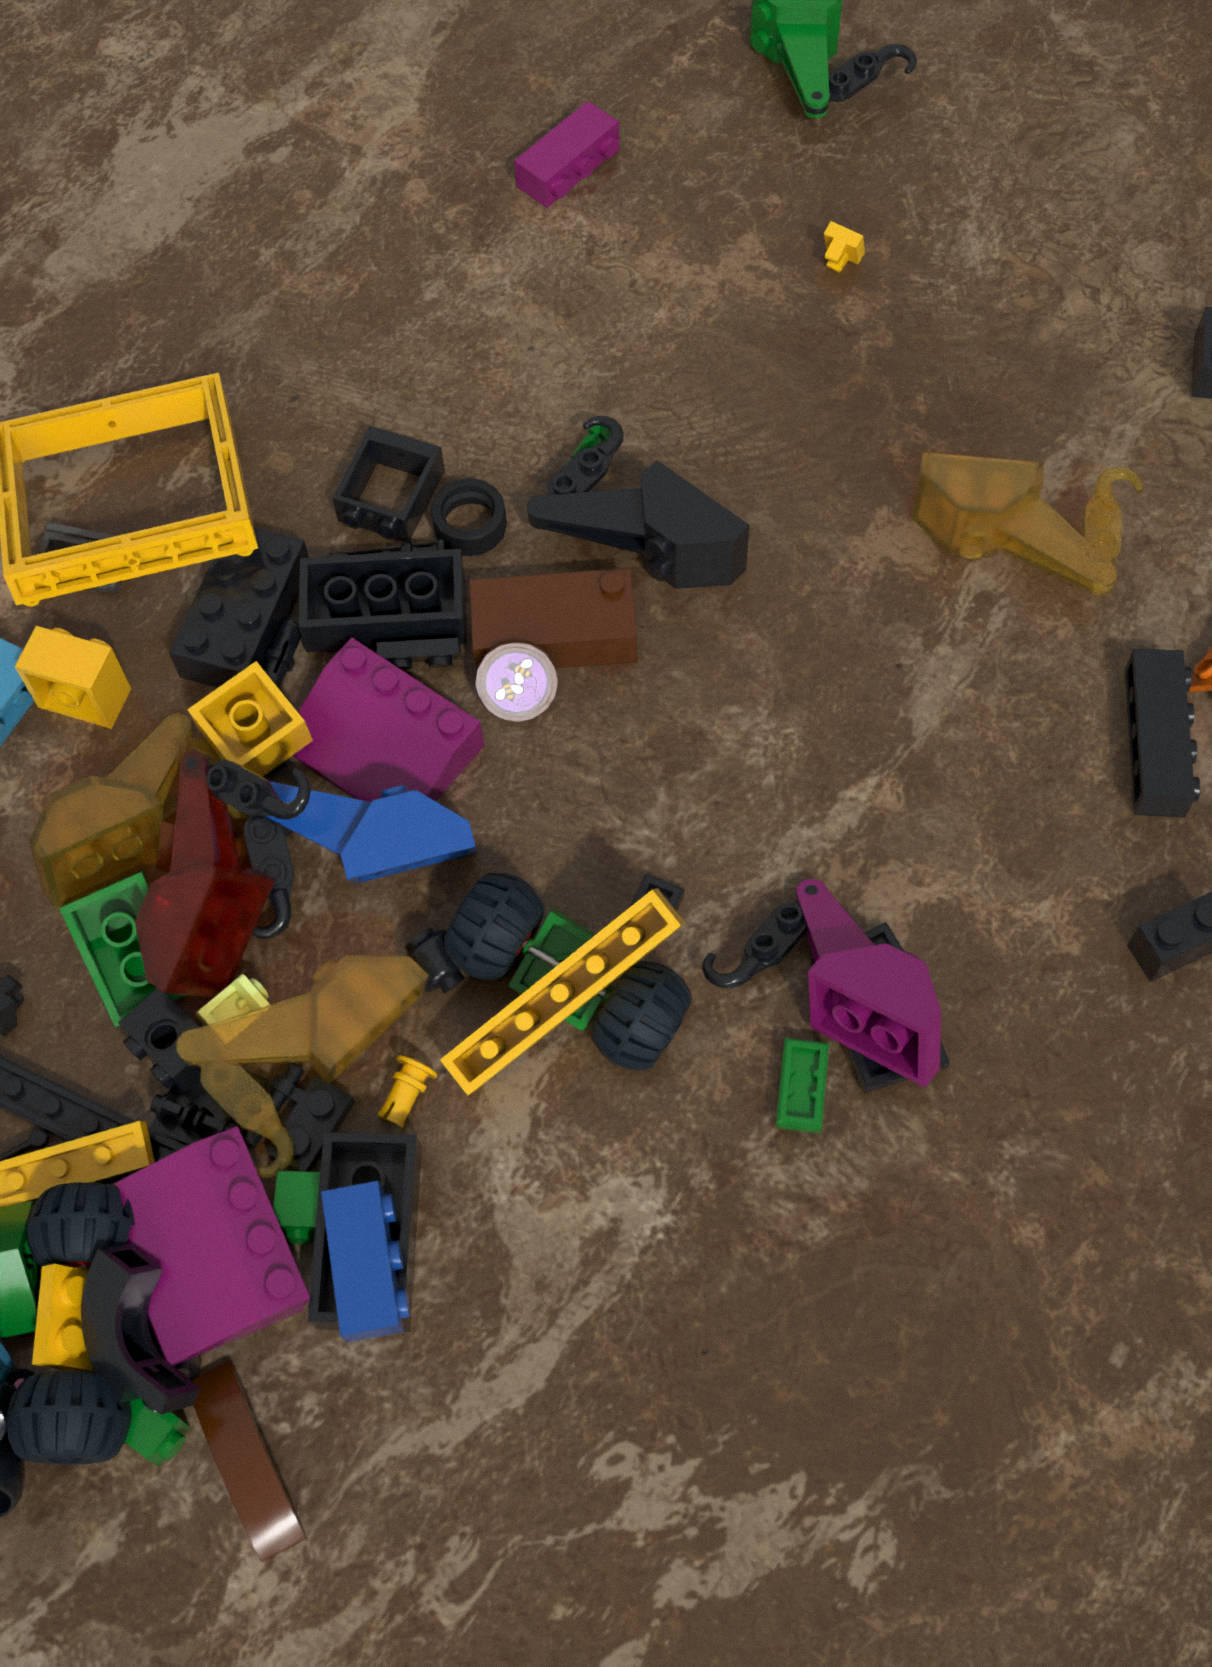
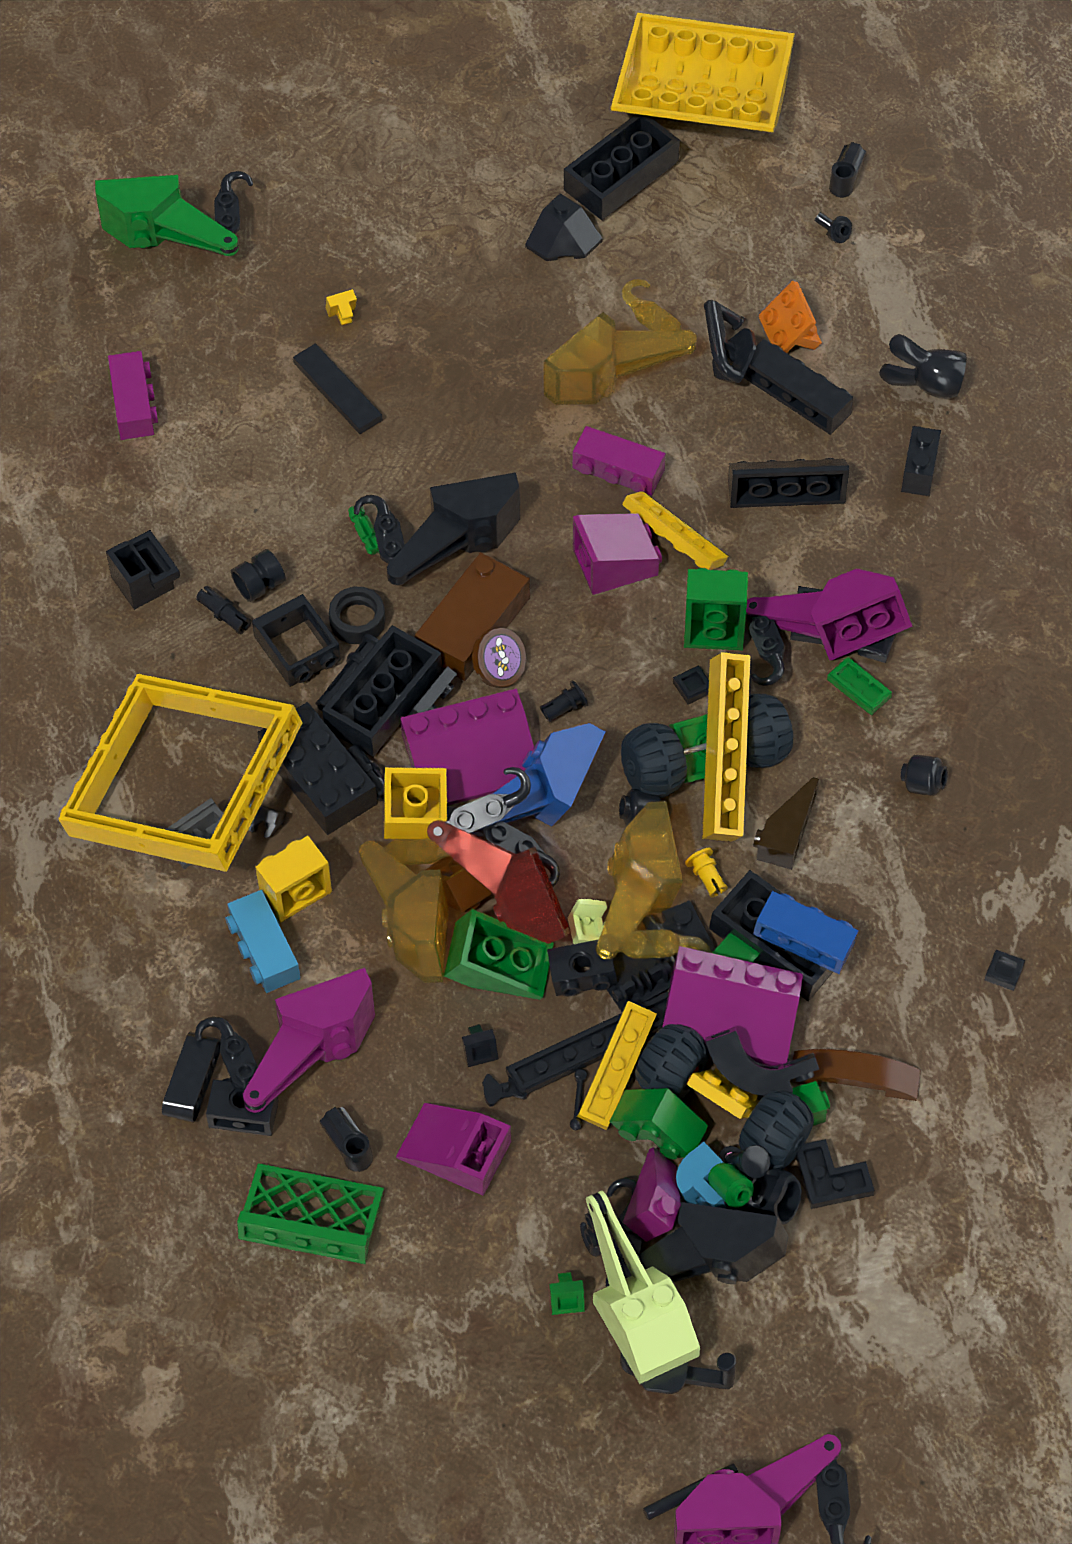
camera: 55 degrees left, 5 degrees down
none -> black plate [106,530,180,610]
none -> black pin [196,586,251,634]
none -> black wheel [231,549,286,602]
none -> black tile [248,803,286,837]
none -> black tile [293,343,383,434]
none -> black slope [525,193,603,261]
none -> black pin [540,680,588,723]
none -> magenta brick [572,426,666,496]
none -> magenta slope [573,513,662,595]
none -> yellow plate [622,491,728,570]
none -> green brick [684,568,748,651]
none -> black piece [704,300,756,383]
none -> black slope [728,458,849,508]
none -> dark brown slope [753,777,819,870]
none -> black plate [796,1139,875,1209]
none -> black head [901,755,948,796]
none -> black tile [984,950,1025,991]

